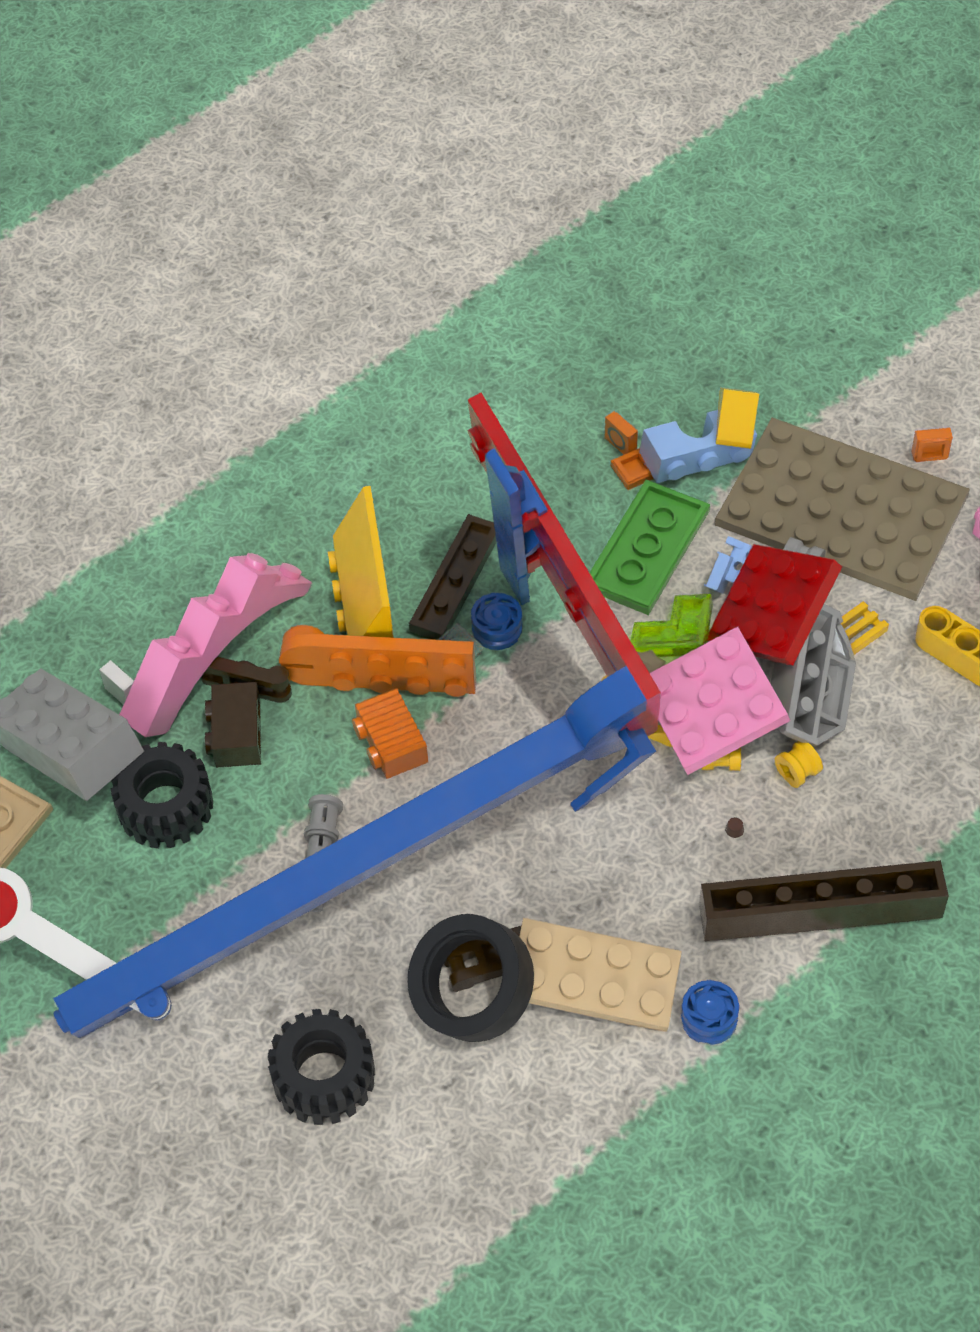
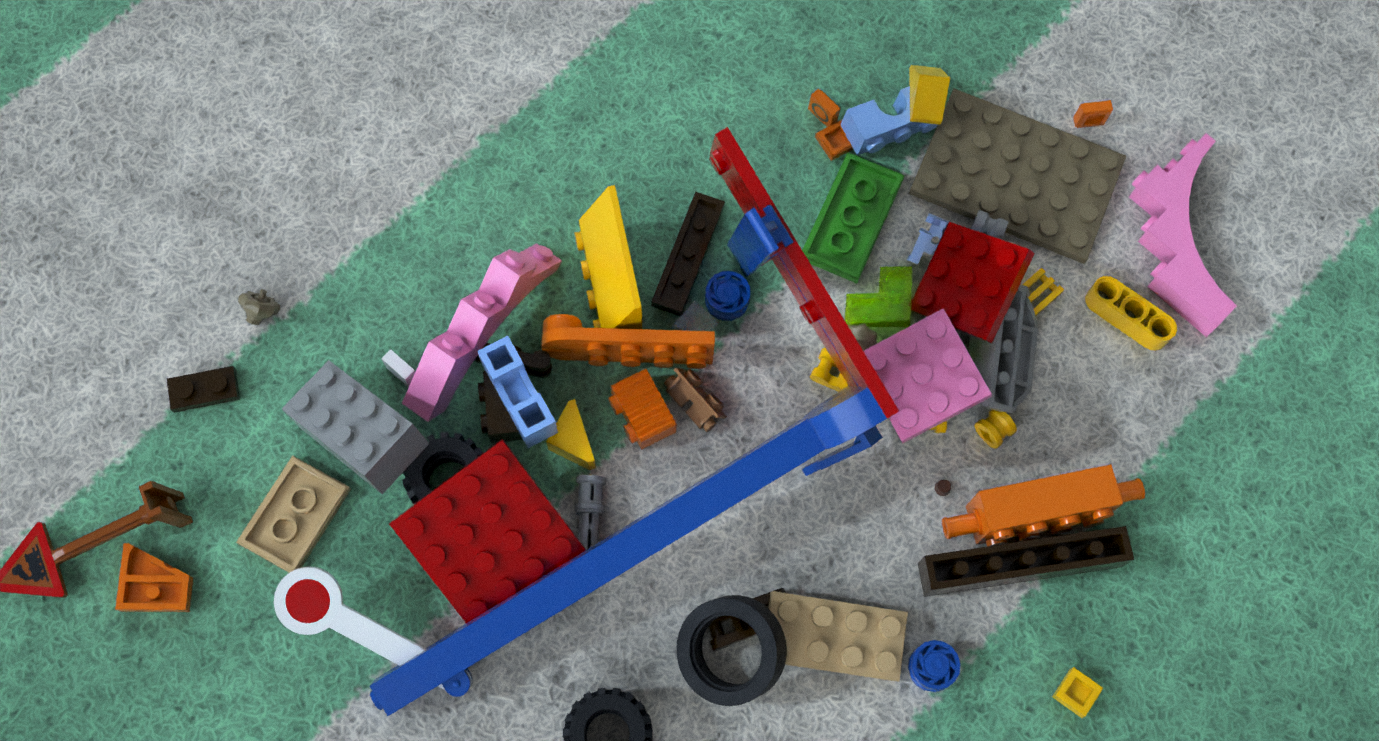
camera: 10 degrees left, 15 degrees up
none -> red plate [389,439,585,623]
none -> light blue arch [477,336,558,448]
none -> yellow slope [546,399,596,470]
none -> medium nougat hinge [664,368,727,432]
none -> orange brick [942,464,1145,546]
none -> yellow plate [1052,667,1103,718]

